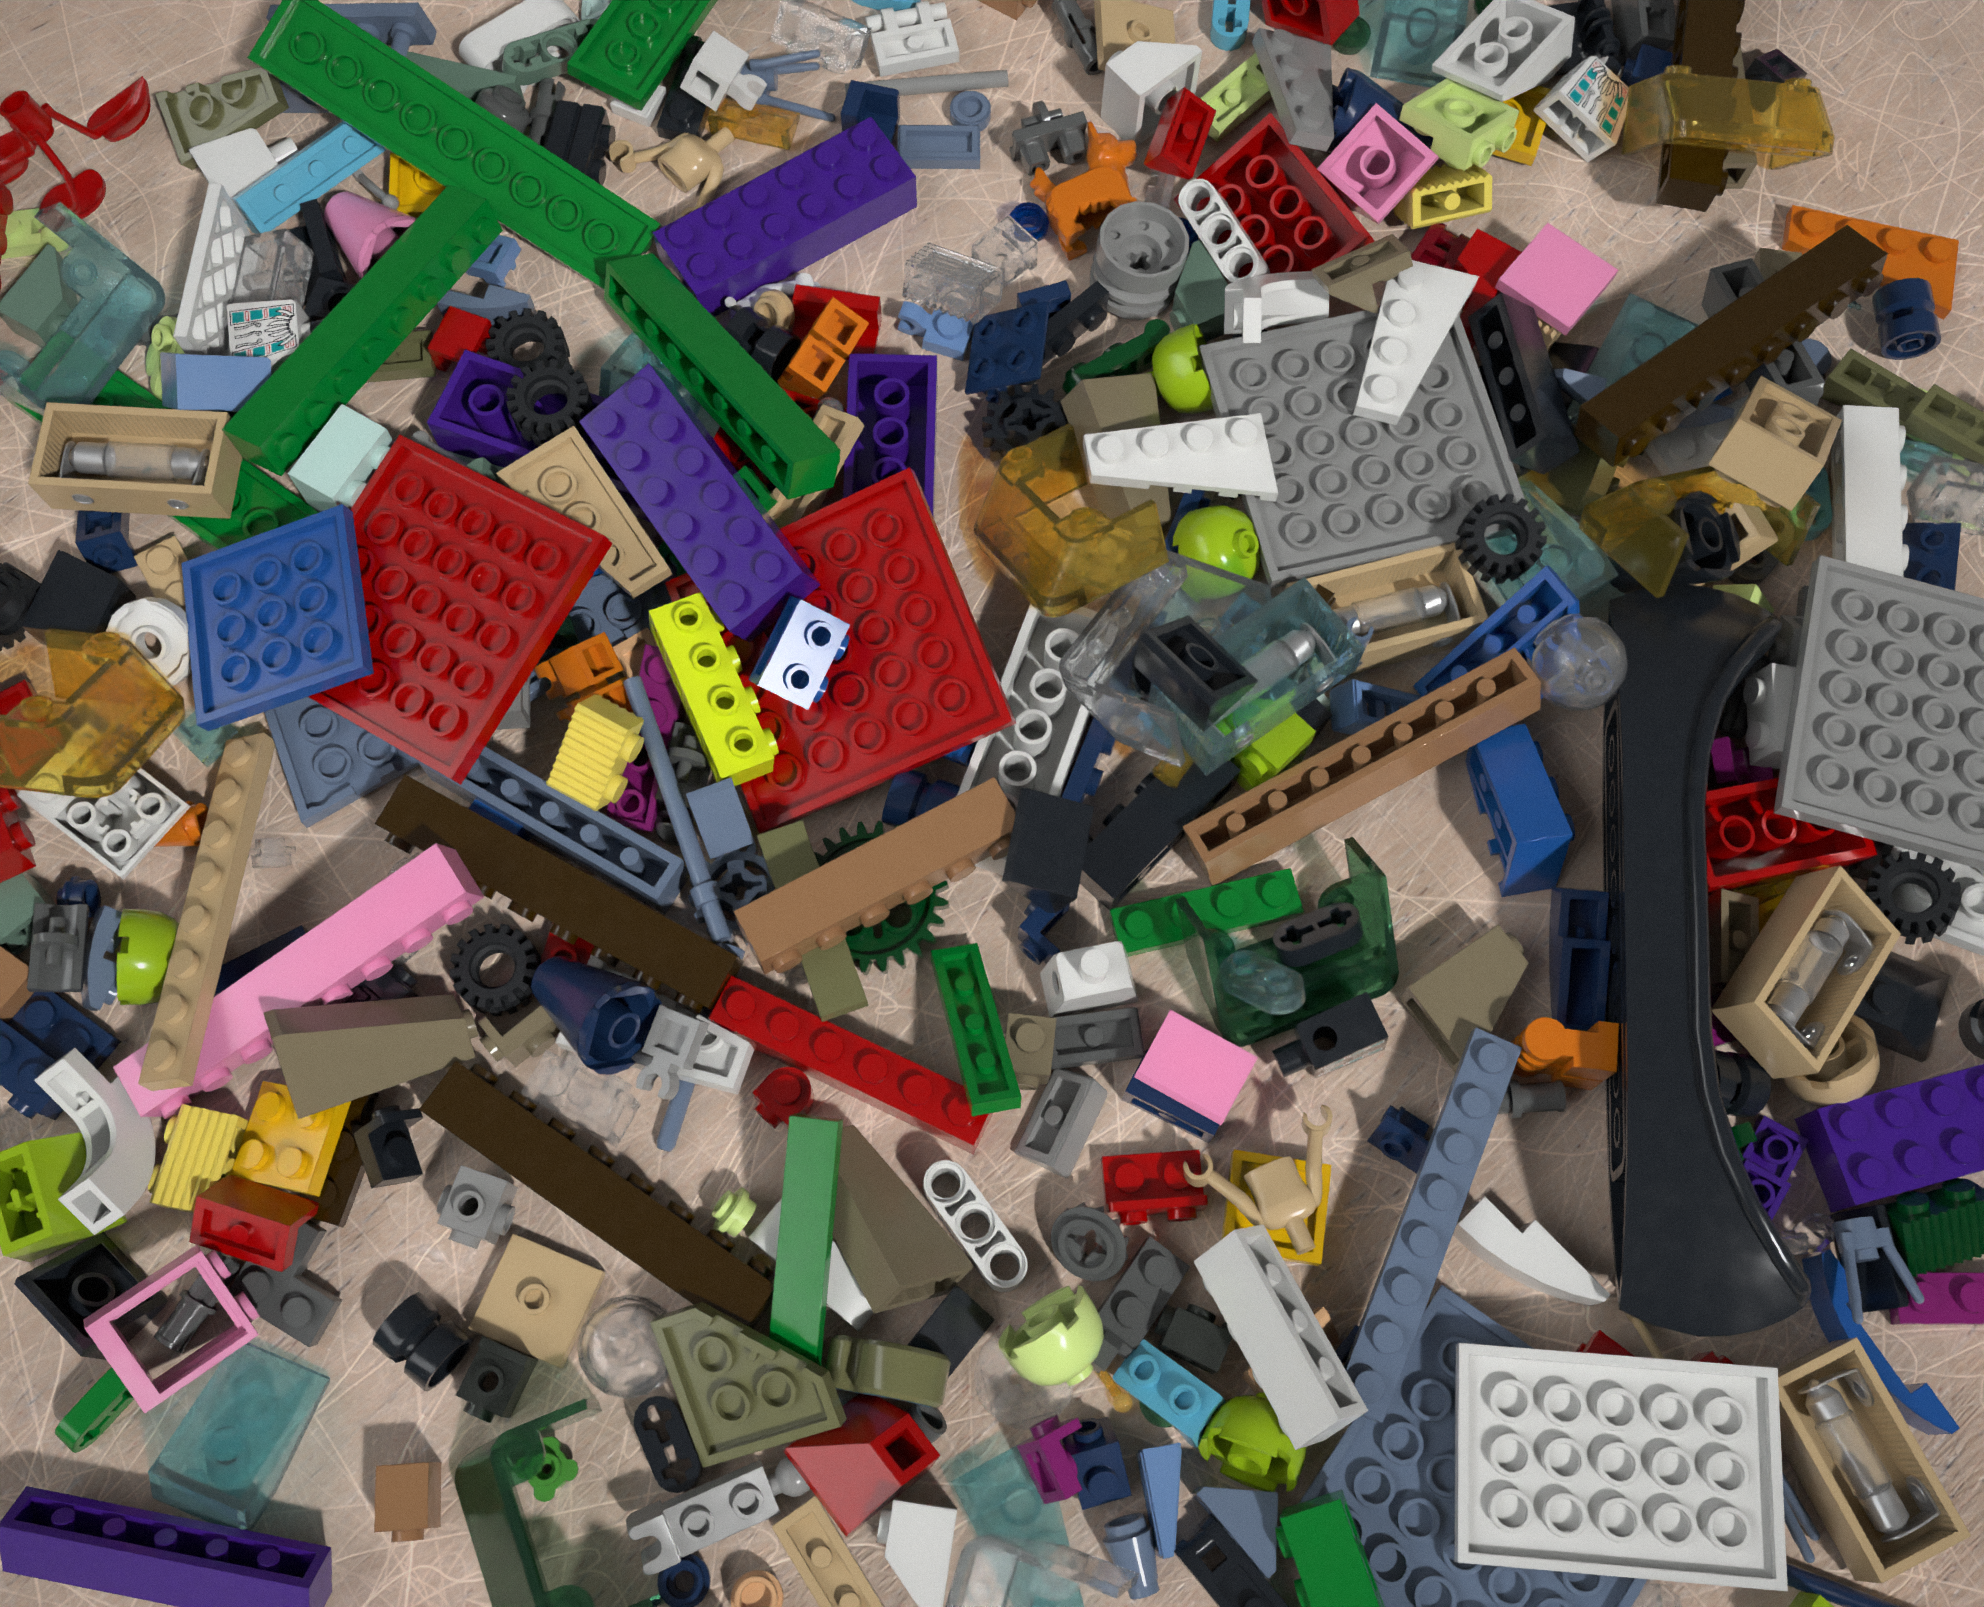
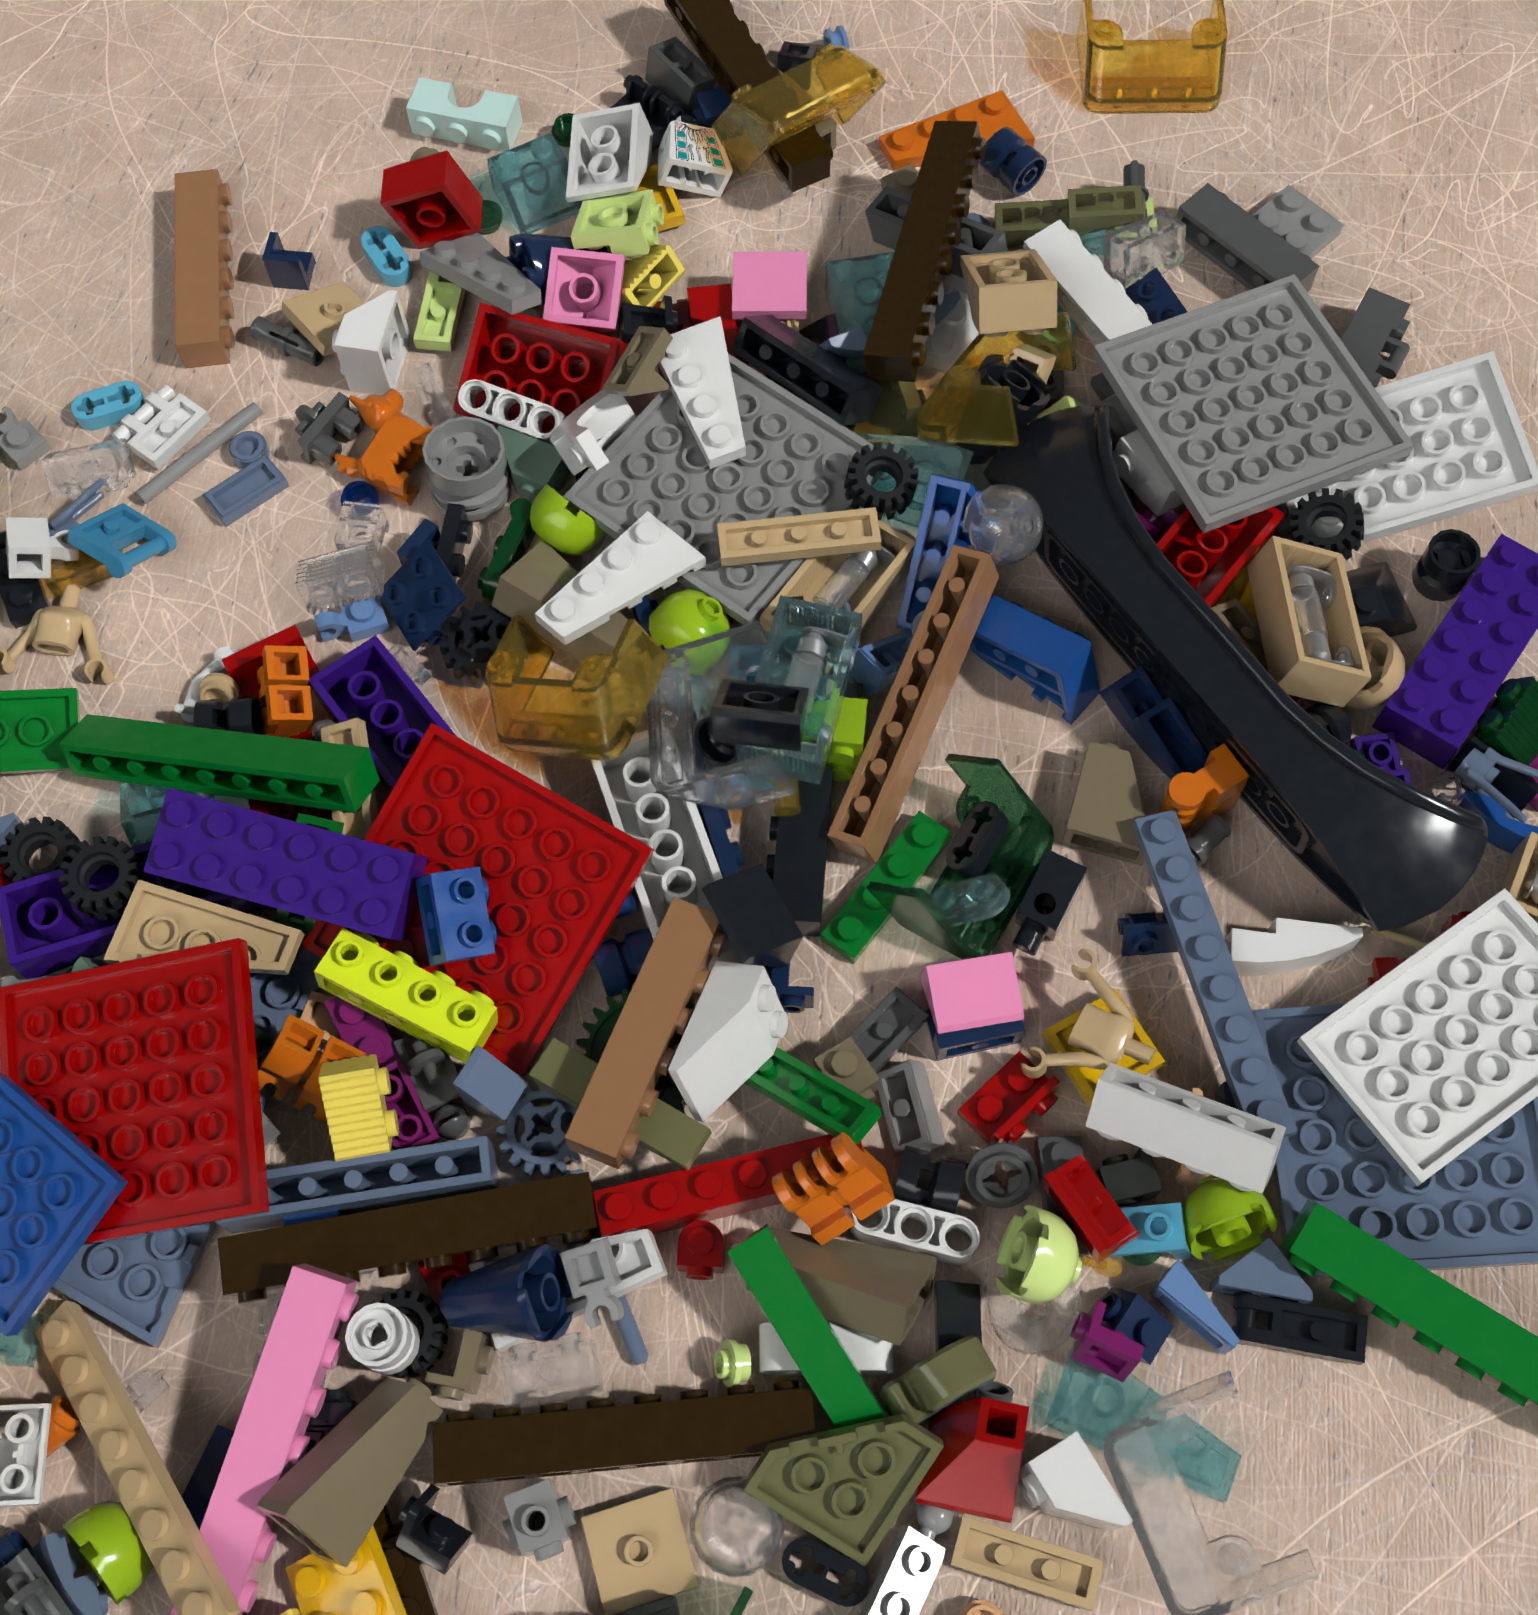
camera: 35 degrees left, 5 degrees down
sand blue bar [623,676,731,944] -> none
dark purple brick [653,117,917,317] -> none
dark blue panel [840,80,900,144] -> none
white torso [1040,941,1138,1018] -> none
sand blue cone [1103,1513,1160,1599] -> none
red slope [1144,87,1216,180] -> none
none -> dark azure plate [67,503,177,578]
none -> white wheel [345,1303,420,1375]
none -> clear tile [388,644,432,685]
none -> black bracket [620,295,678,344]
none -> white slope [668,961,788,1122]
none -> tan plate [717,507,881,566]
none -> orange legs [772,1132,895,1246]
none -> medium blue bush [823,25,849,61]
none -> black wheel [894,1145,967,1214]
none -> red hinge [1043,1154,1139,1264]

